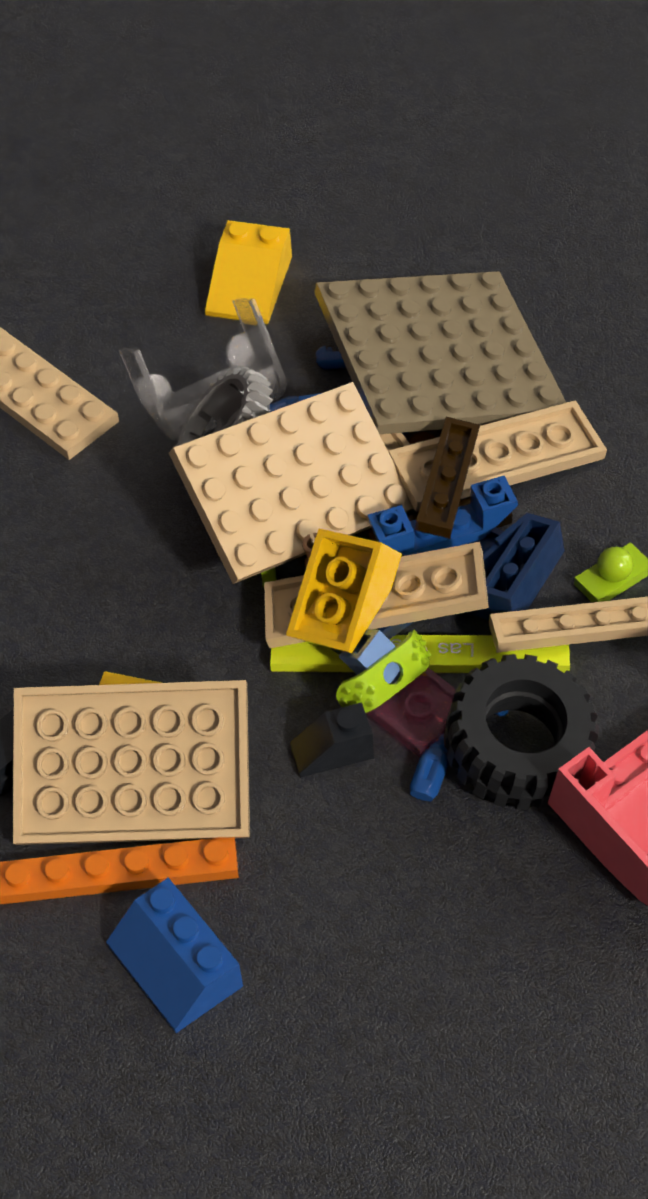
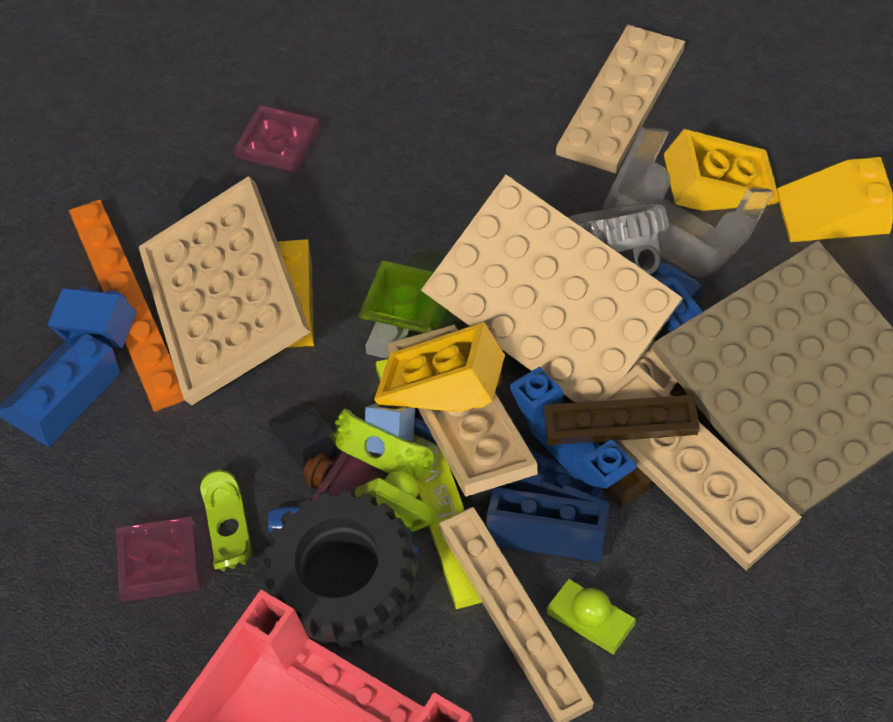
camera: 70 degrees right, 0 degrees up
none -> blue brick [48,287,137,348]
none -> clear pink plate [116,516,200,602]
none -> lime piece [200,469,253,571]
none -> reddish brown plate [303,452,336,489]
none -> lime tile [355,470,439,532]
none -> clear neon green slope [359,260,447,333]
none -> light grey plate [365,319,411,359]
none -> yellow slope [664,129,780,211]

